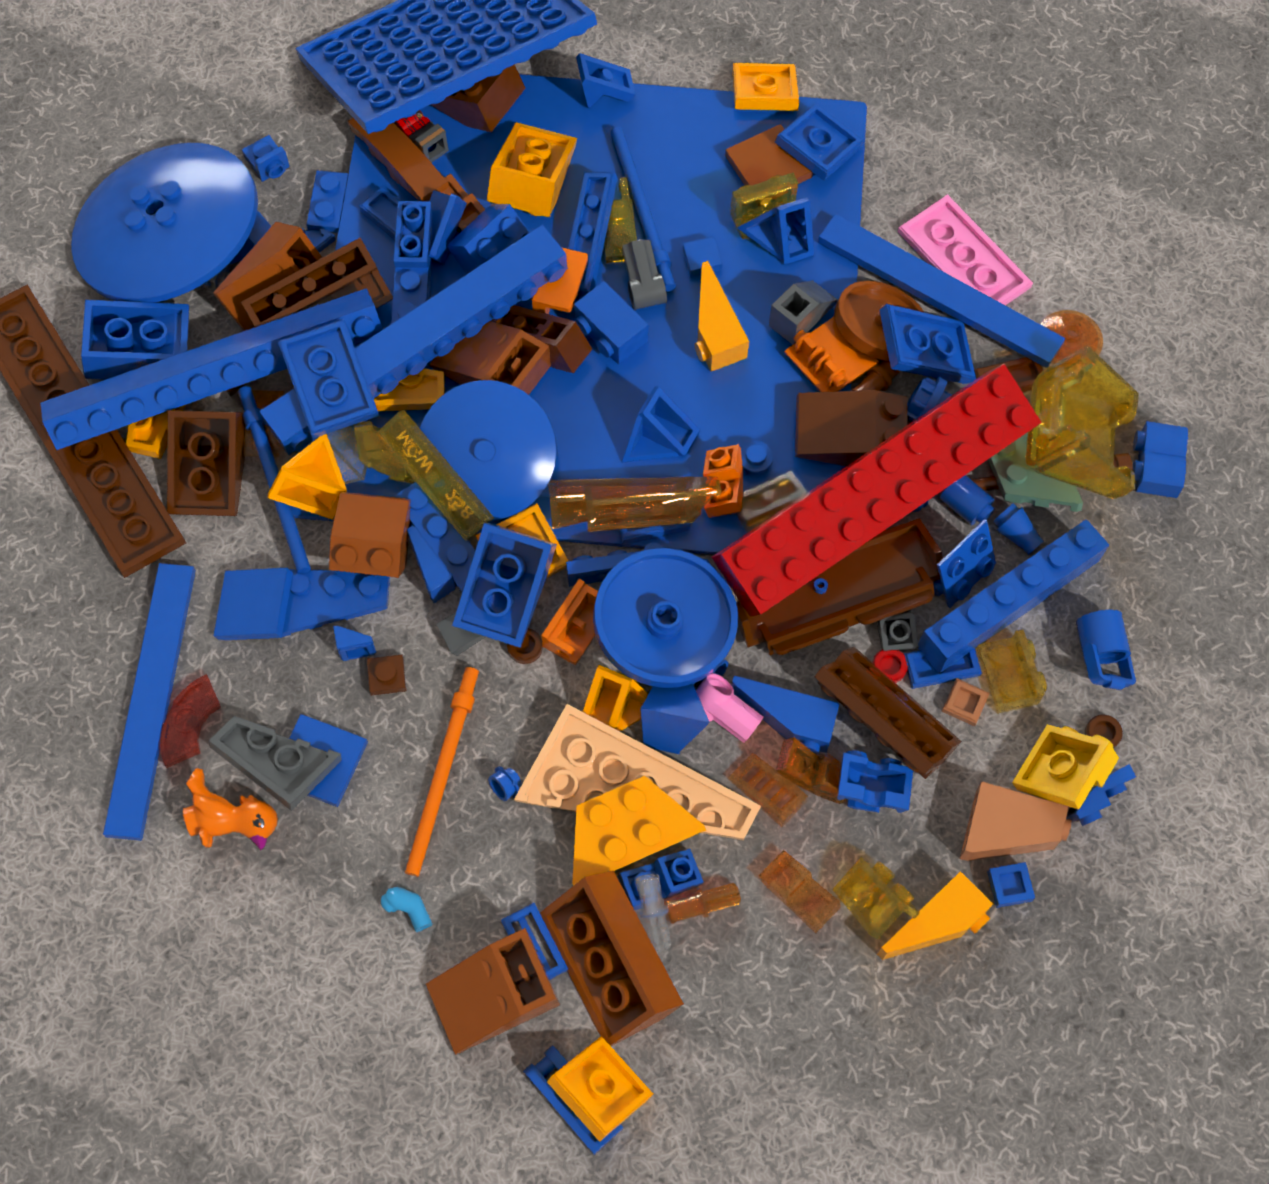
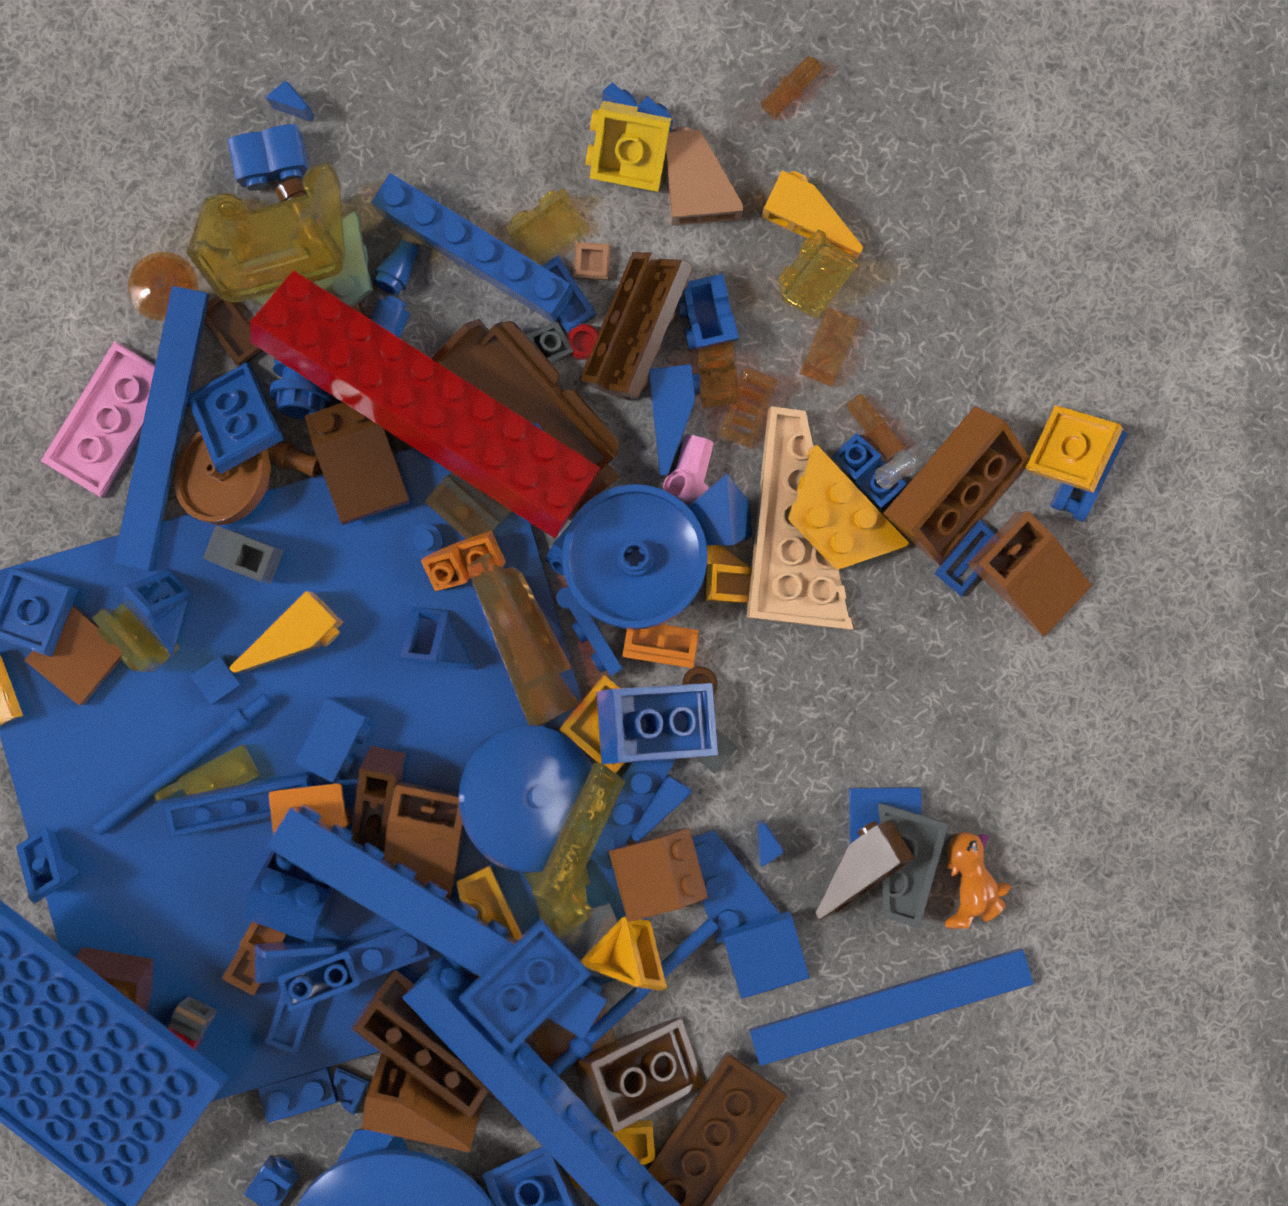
camera: 110 degrees left, 20 degrees up
clear red tile [160,674,221,768] -> none
dark orange slope [347,118,449,201] -> none
reddish brown plate [367,654,407,696] -> none
dark azure arm [381,887,433,932] -> none
orange bar [405,667,479,877] -> none
light orange slope [487,122,577,217] -> none
blue plate [488,766,522,801] -> none
dark grey piece [622,239,667,310] -> none
orange hinge [784,317,879,392] -> none
blue hinge [933,519,996,608] -> none
blue plate [987,862,1035,908] -> none
blue piece [1076,609,1136,690] -> none
reddish brown tile [1084,714,1123,749] -> none
none -> blue slope [266,81,314,121]
none -> clear orange axle [760,56,822,120]
none -> slope [815,821,915,919]

